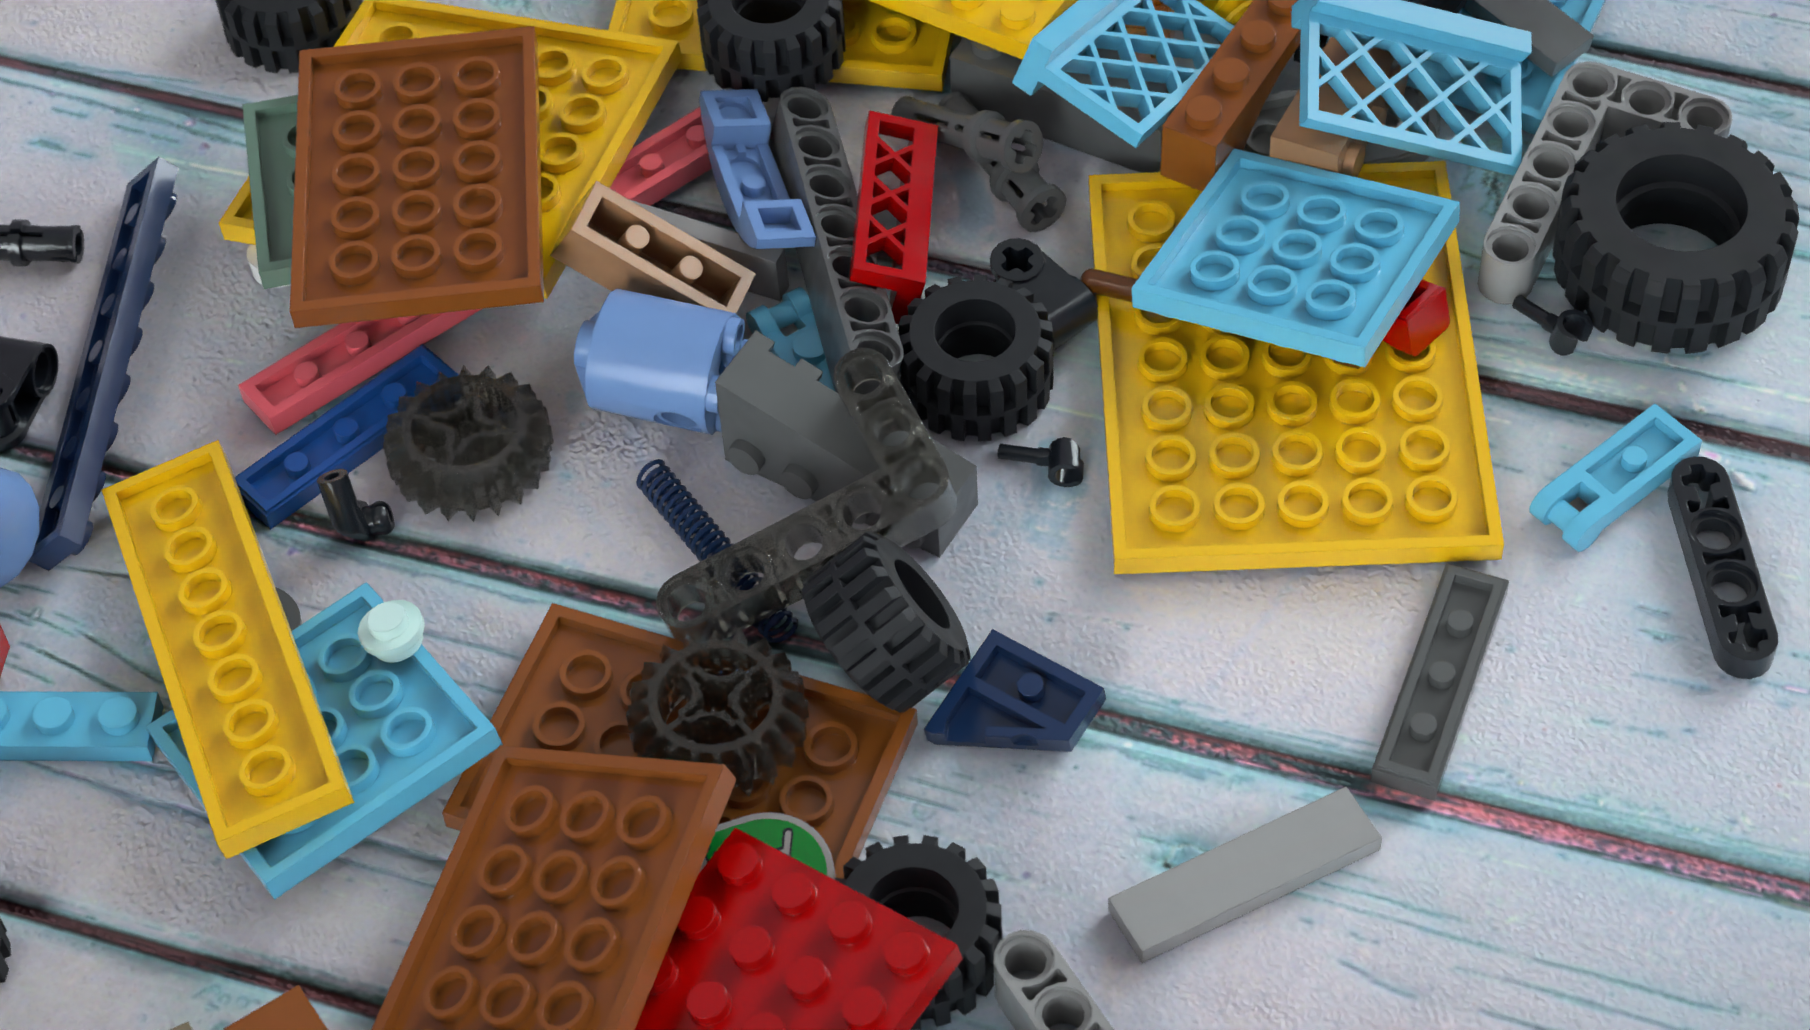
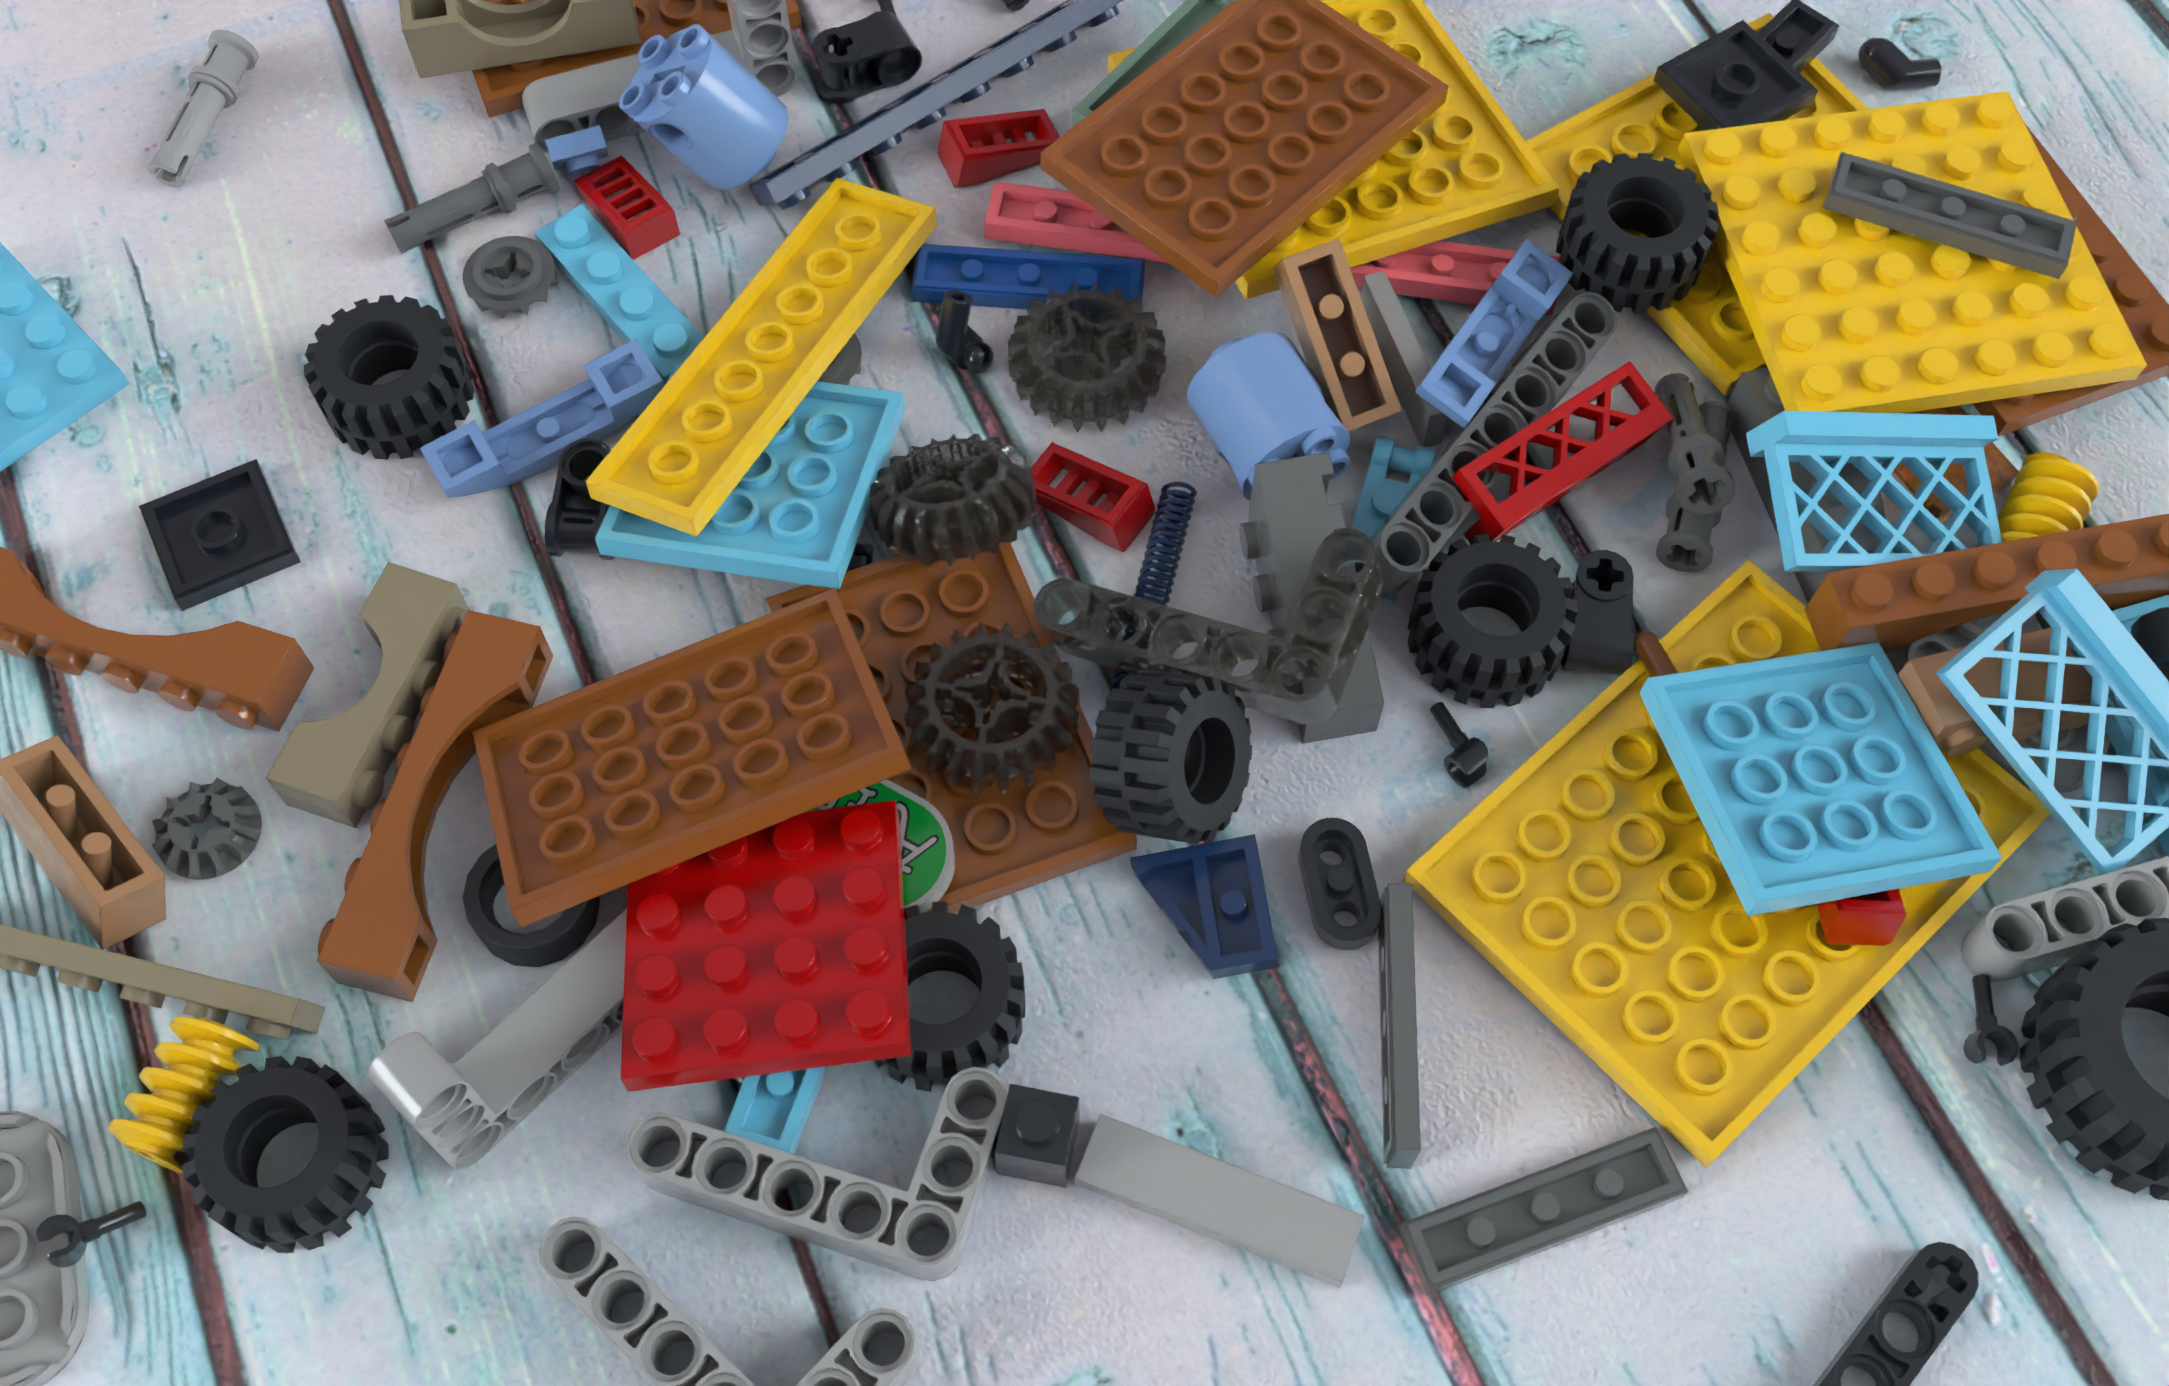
camera: 45 degrees right, 10 degrees up
light aqua plate [358,600,425,663] -> none
medium azure plate [1529,403,1702,552] -> none
none -> medium blue slope [420,338,665,498]
none -> black piece [544,438,614,560]
none -> clear smoke gear [870,434,1036,566]
none -> red slope [938,109,1060,188]
none -> black brick [995,1084,1080,1188]
none -> red slope [1017,442,1155,552]
none -> black plate [1298,818,1382,950]
none -> dark grey tile [1378,883,1421,1169]

